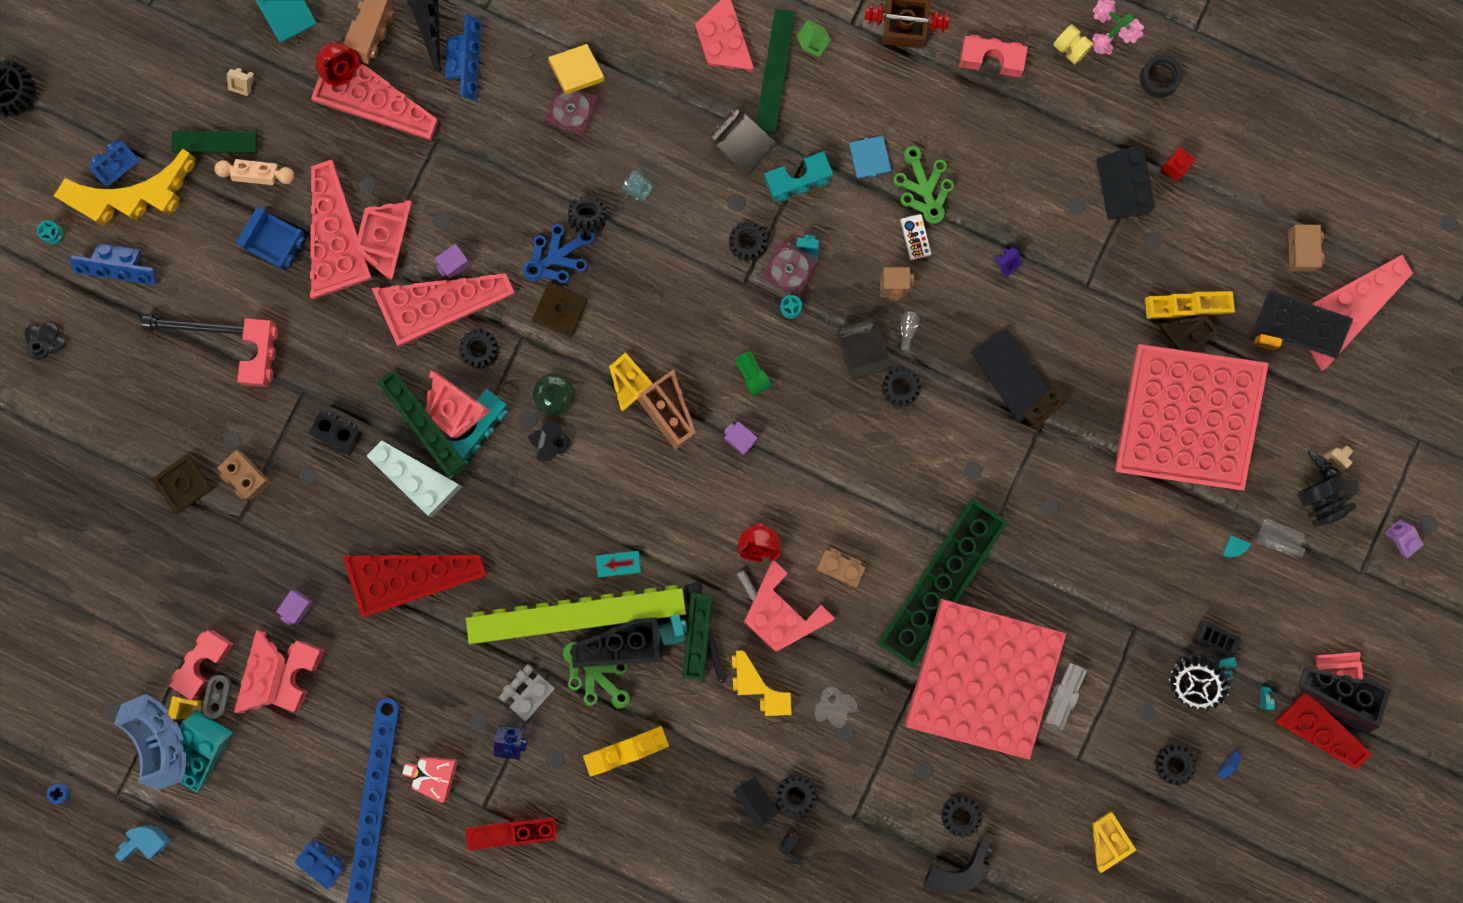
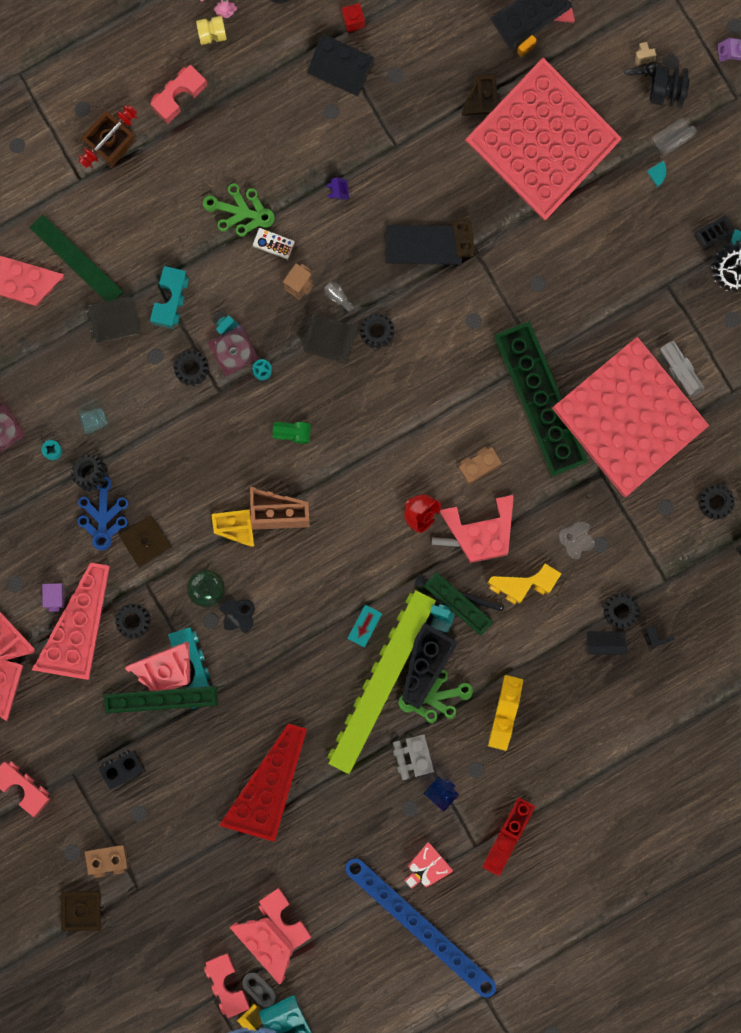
camera: 55 degrees left, 0 degrees up
medium lavender brick [276,590,314,625] -> none
blue bracket [294,840,346,890] -> none
light aqua wedge [367,441,462,518] -> none
medium lavender brick [724,422,758,456] -> none
bright green panel [797,20,831,57] -> none
dark azure piece [849,136,891,179] -> none
yellow slope [1145,291,1235,319] -> none
none -> teal wheel [41,440,62,461]

